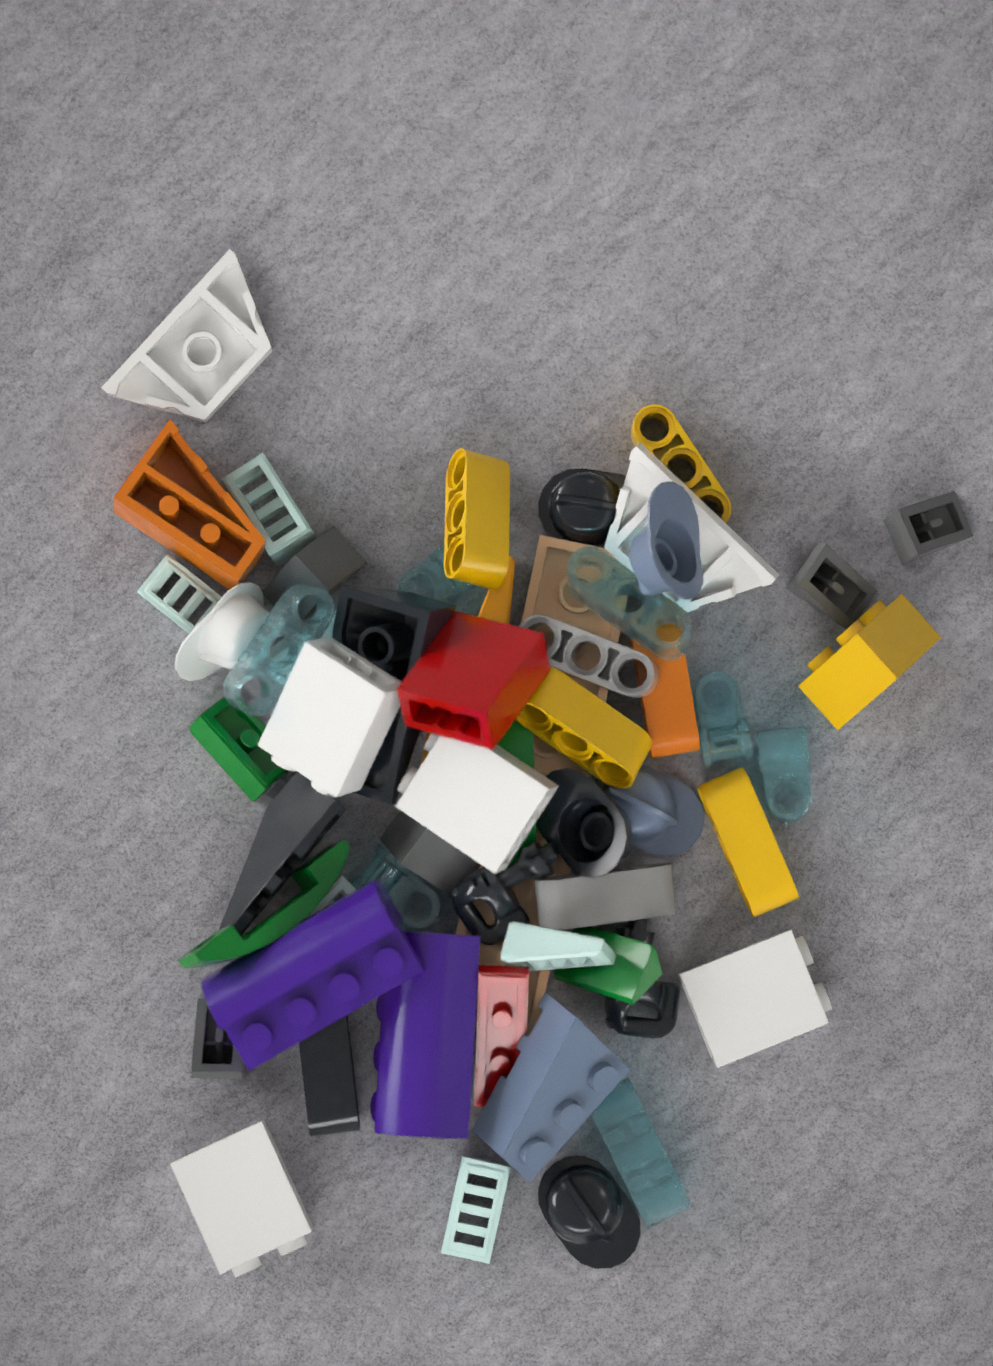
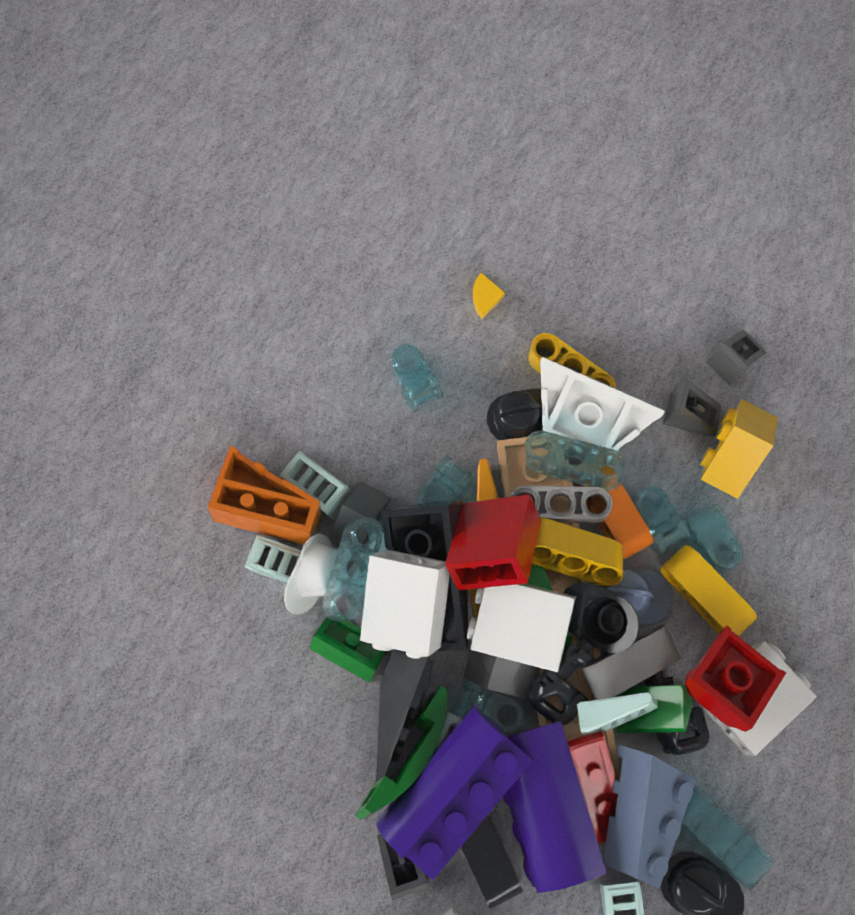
camera: 15 degrees left, 10 degrees down
white wing [101,249,272,423] -> none
yellow beam [444,448,510,590] -> none
sand blue piece [629,481,704,600] -> none
none -> clear light blue piece [391,344,444,412]
none -> yellow tile [472,273,505,319]
none -> red slope [685,625,786,732]

